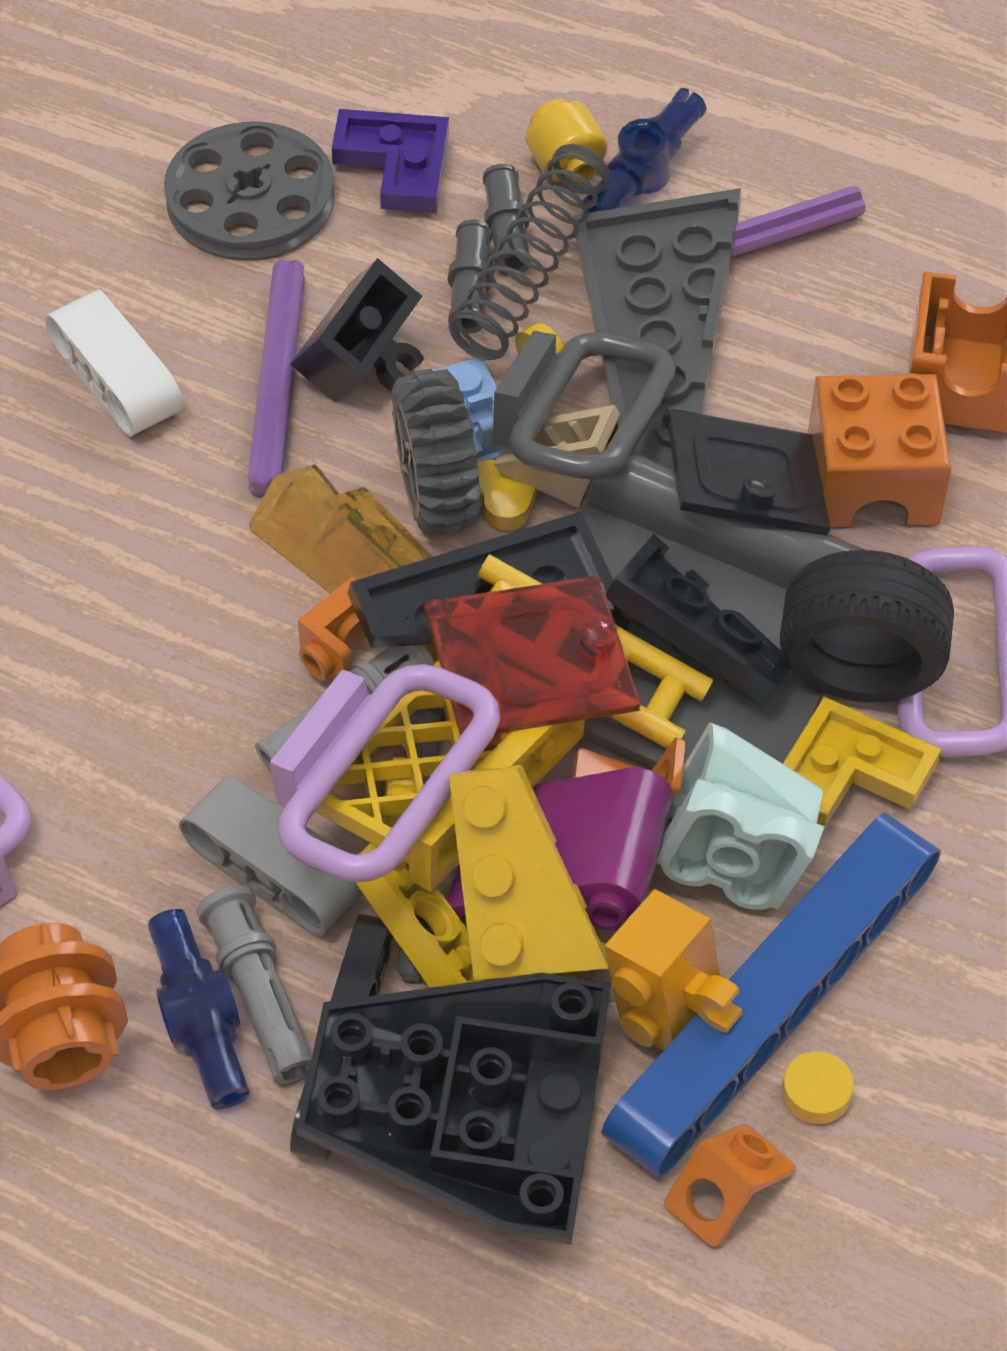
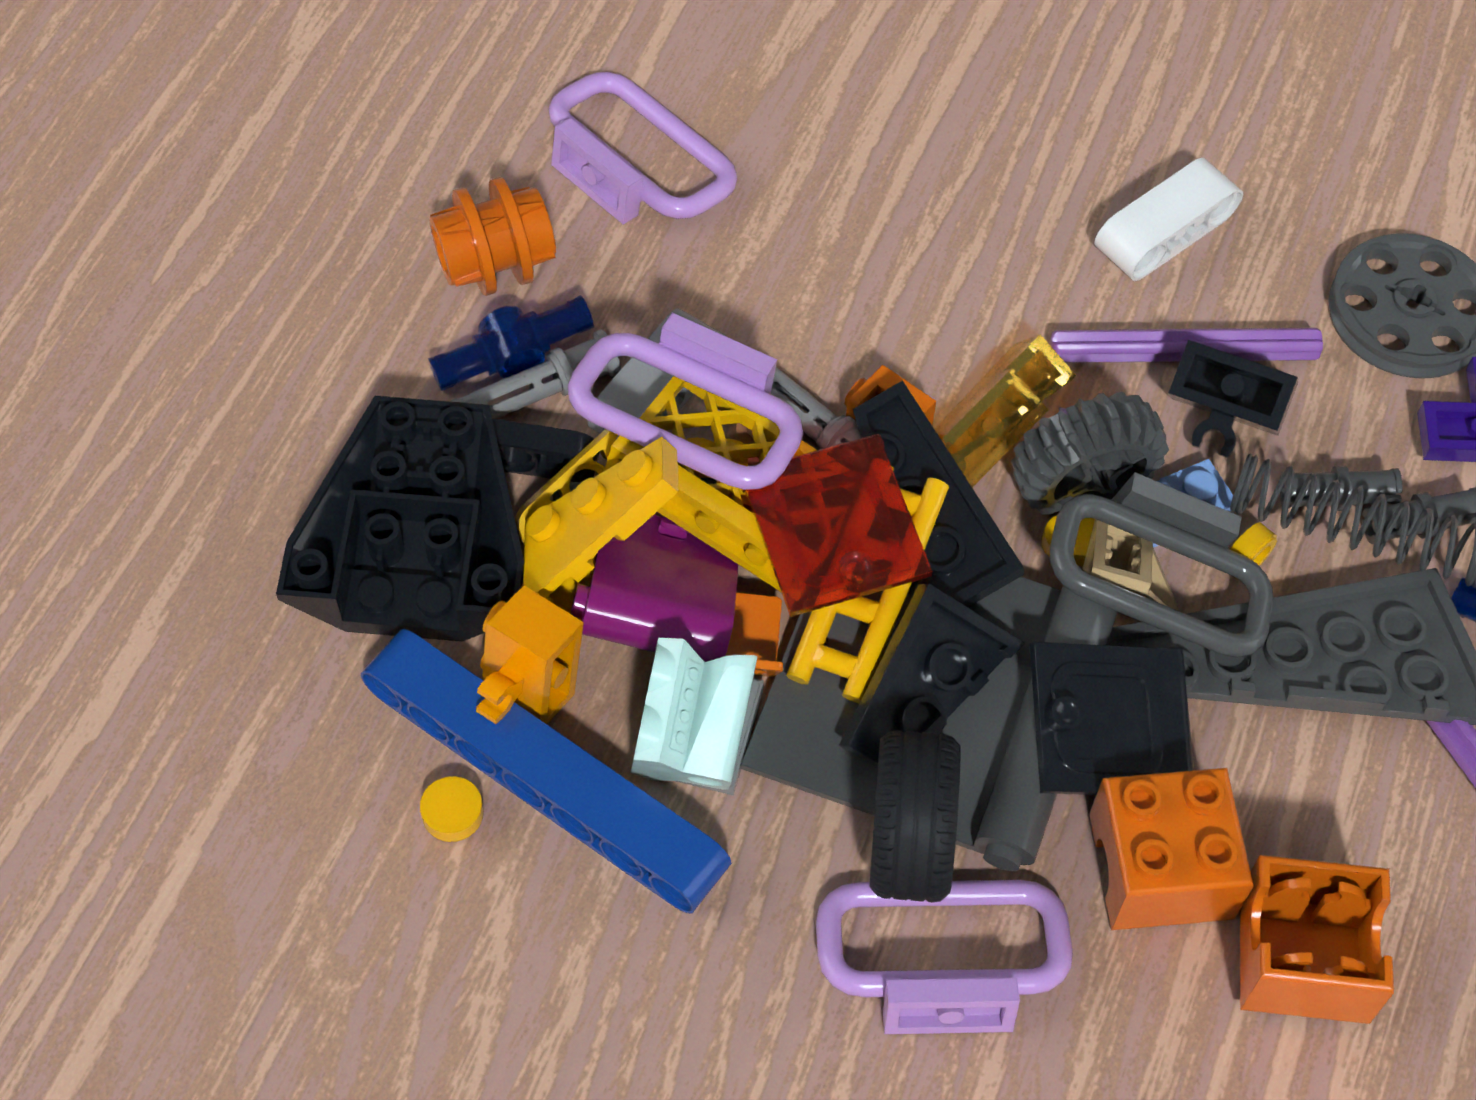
camera: 85 degrees right, 5 degrees up
orange bracket [664,1124,796,1247] -> none
yellow plate [783,696,942,829] -> none

